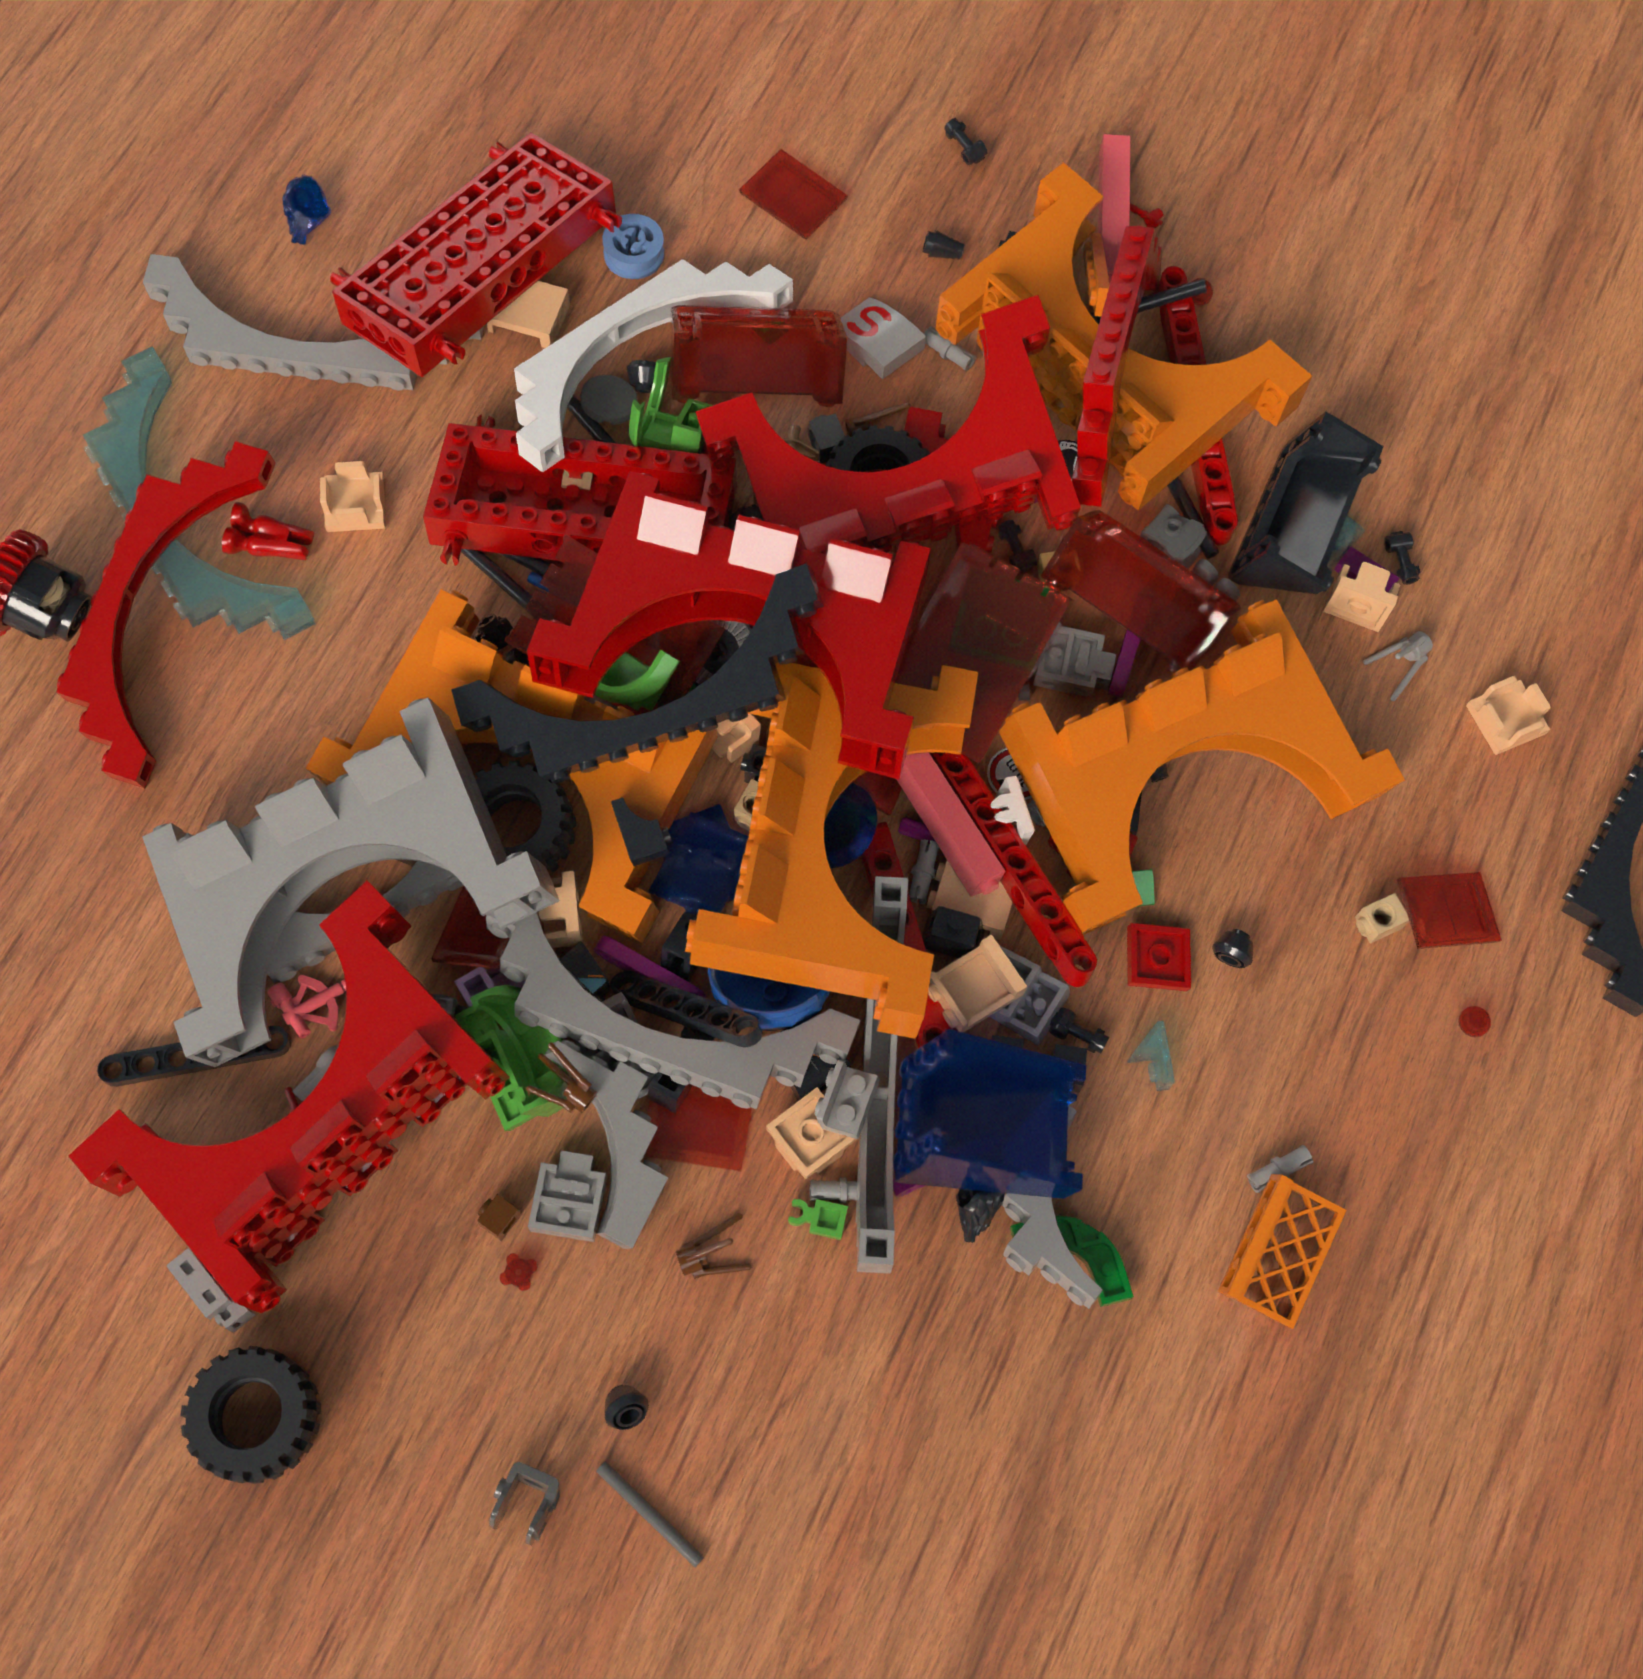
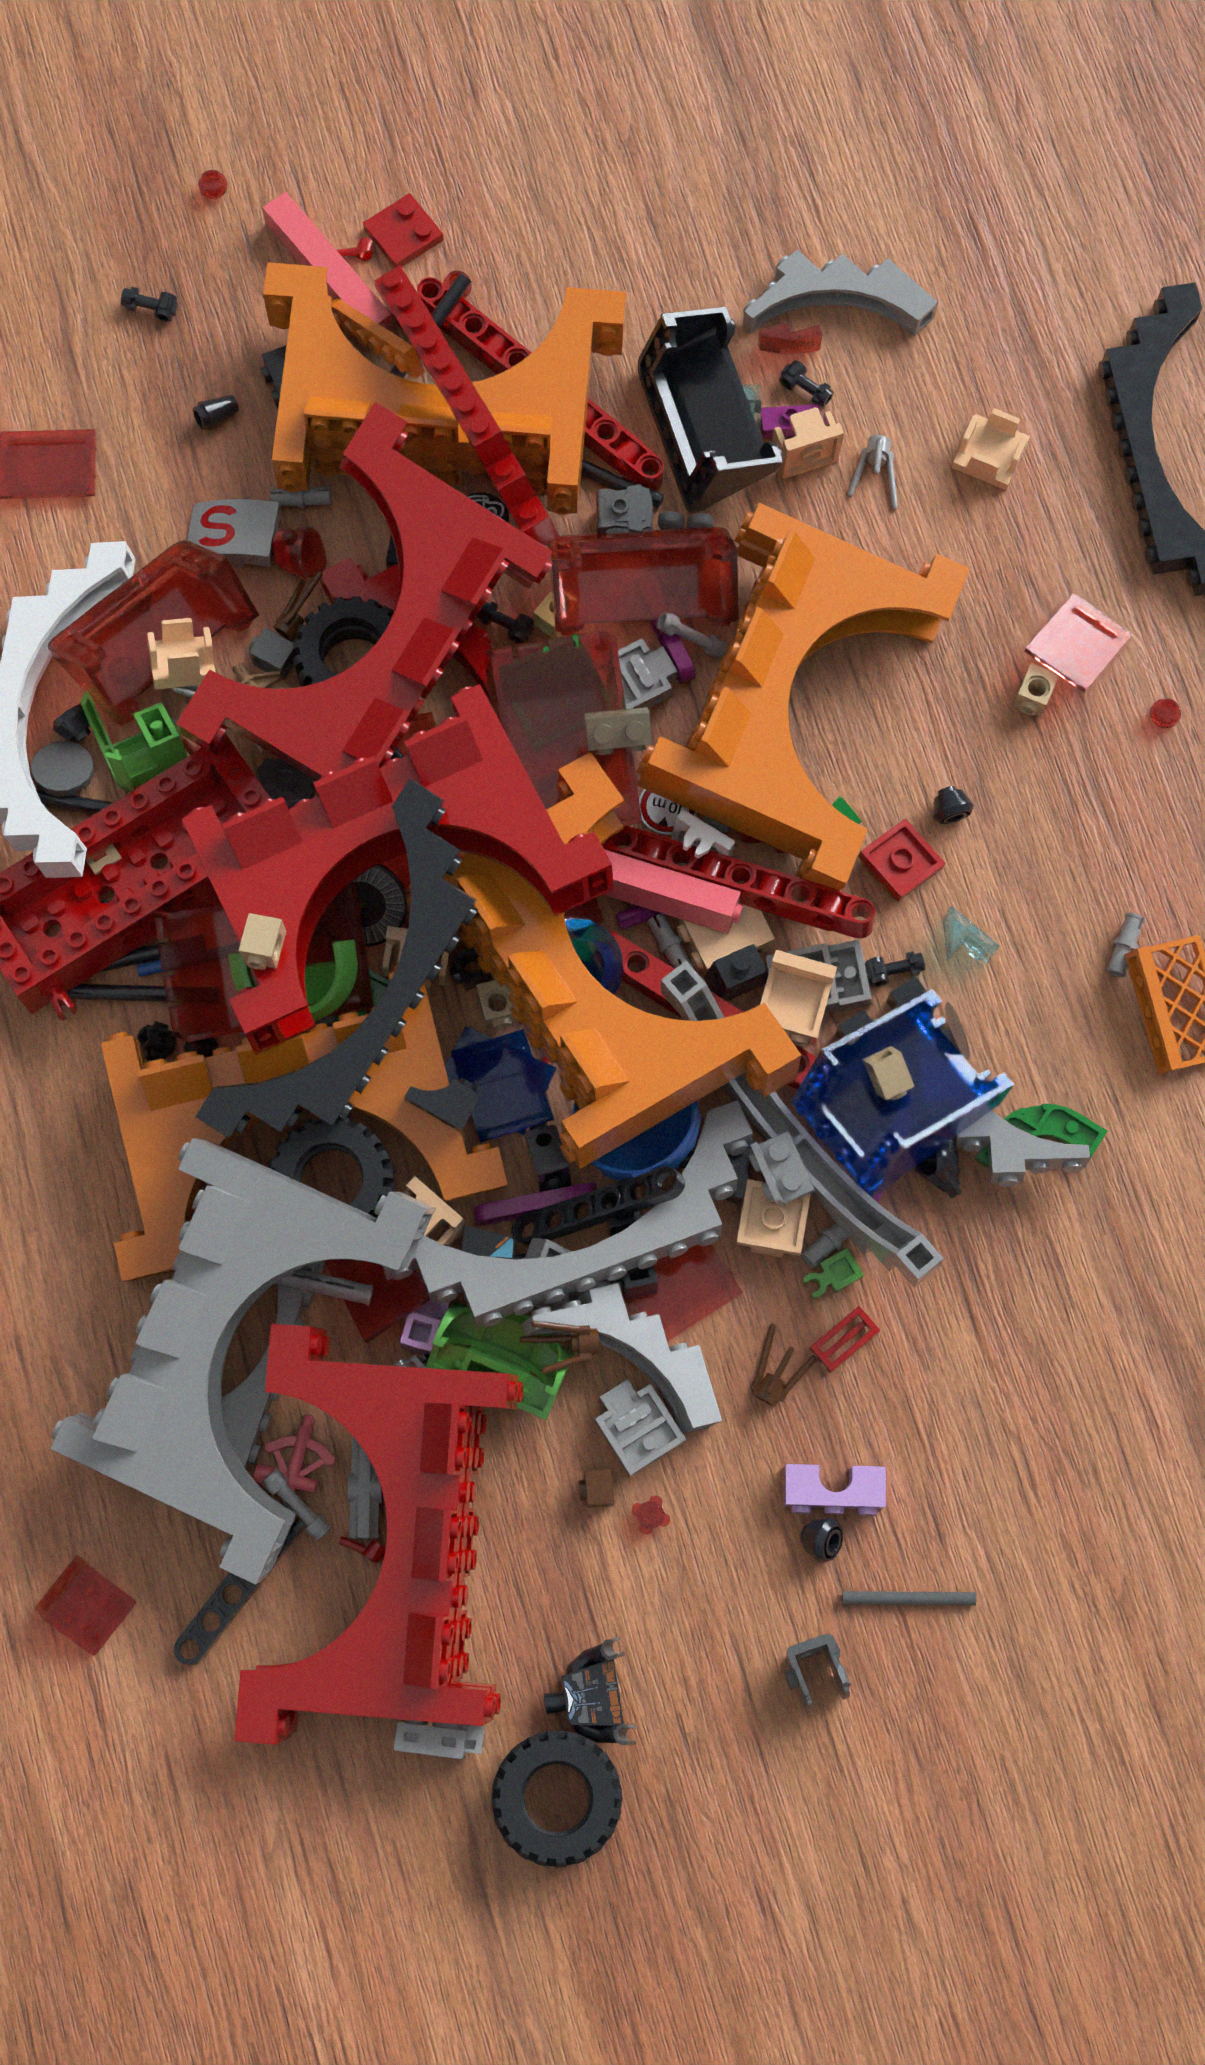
camera: 40 degrees left, 5 degrees up
none -> clear red bracket [34,1554,136,1656]
none -> light nougat panel [147,618,215,690]
none -> clear red plate [198,170,228,199]
none -> tan brick [239,913,287,970]
none -> light grey bar [262,1468,331,1541]
none -> clear red piece [272,526,327,579]
none -> light grey pin [274,1267,374,1306]
none -> red plate [363,193,444,268]
none -> torso [544,1637,637,1745]
none -> dark tan brick [585,707,652,755]
none -> light grey bar [657,612,727,658]
none -> light grey arch [742,250,938,336]
none -> clear red slope [758,322,823,354]
none -> lavender arch [783,1464,886,1516]
none -> red tile [809,1306,880,1373]
none -> tan brick [862,1046,915,1100]
none -> sticker [945,1002,970,1060]

